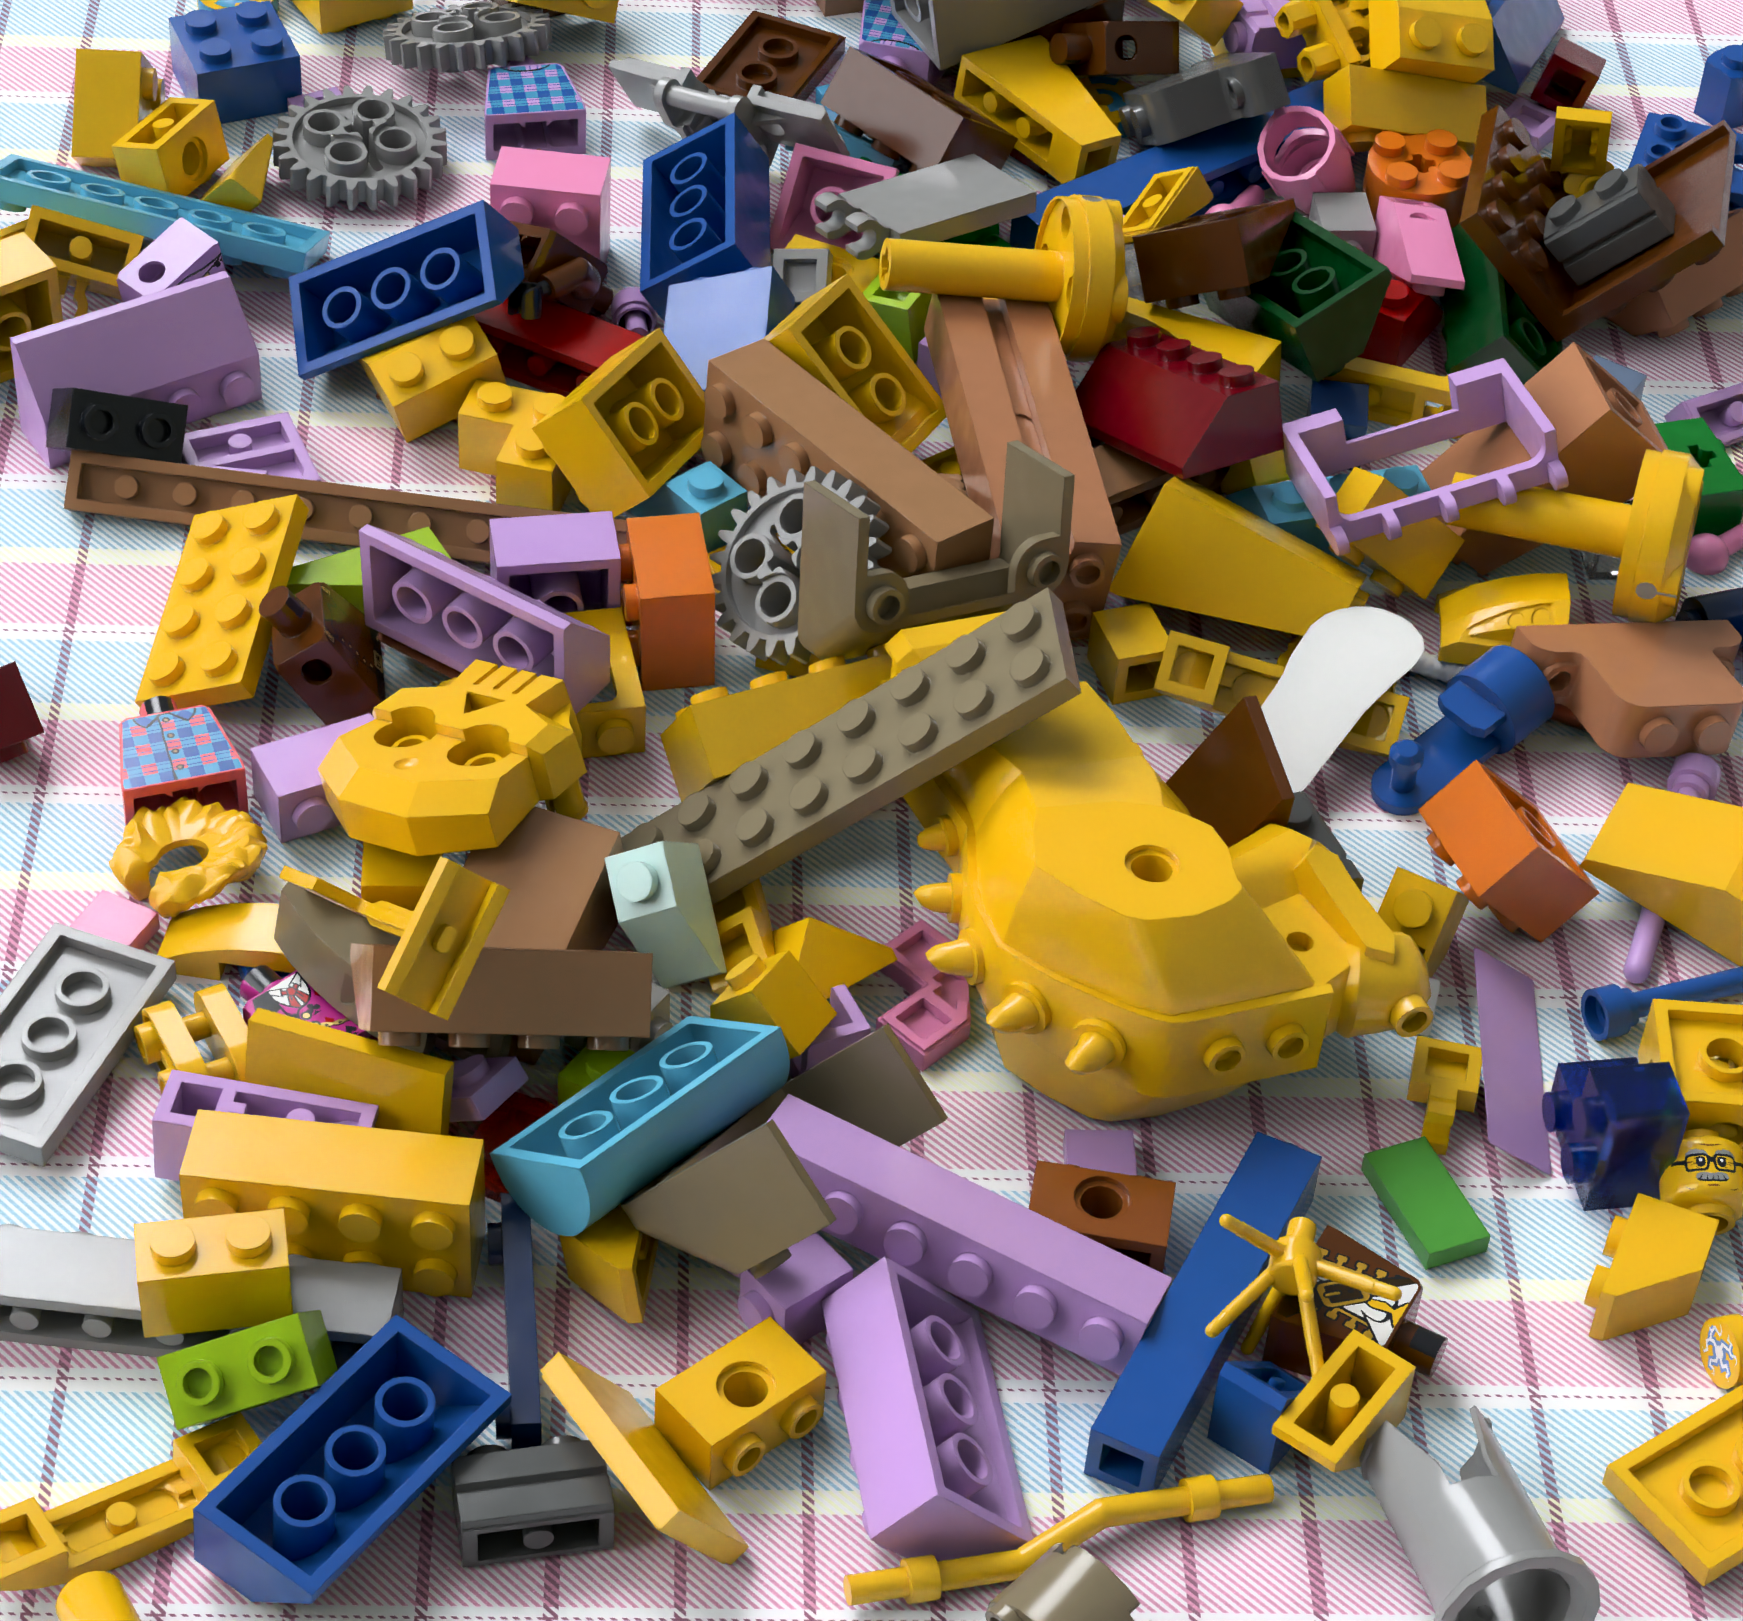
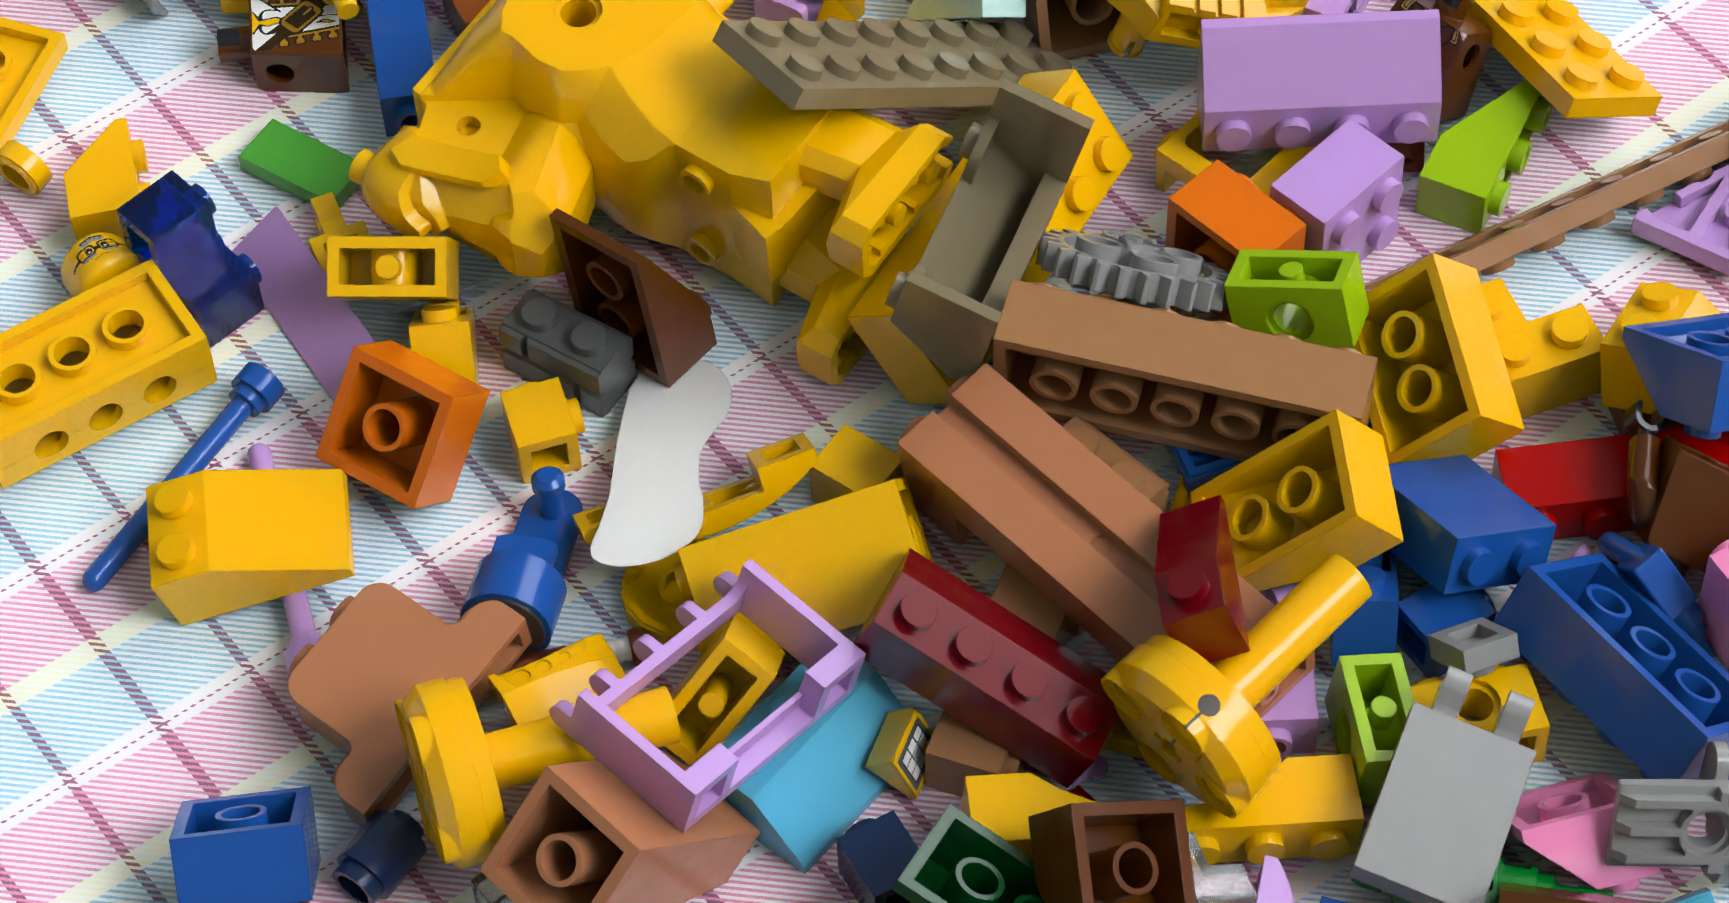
camera: 150 degrees right, 10 degrees up
none -> yellow brick [327,236,460,301]
none -> yellow brick [500,377,585,484]
none -> dark red slope [1154,495,1250,663]
none -> lime brick [1224,249,1370,348]
none -> blue piece [1599,531,1715,658]

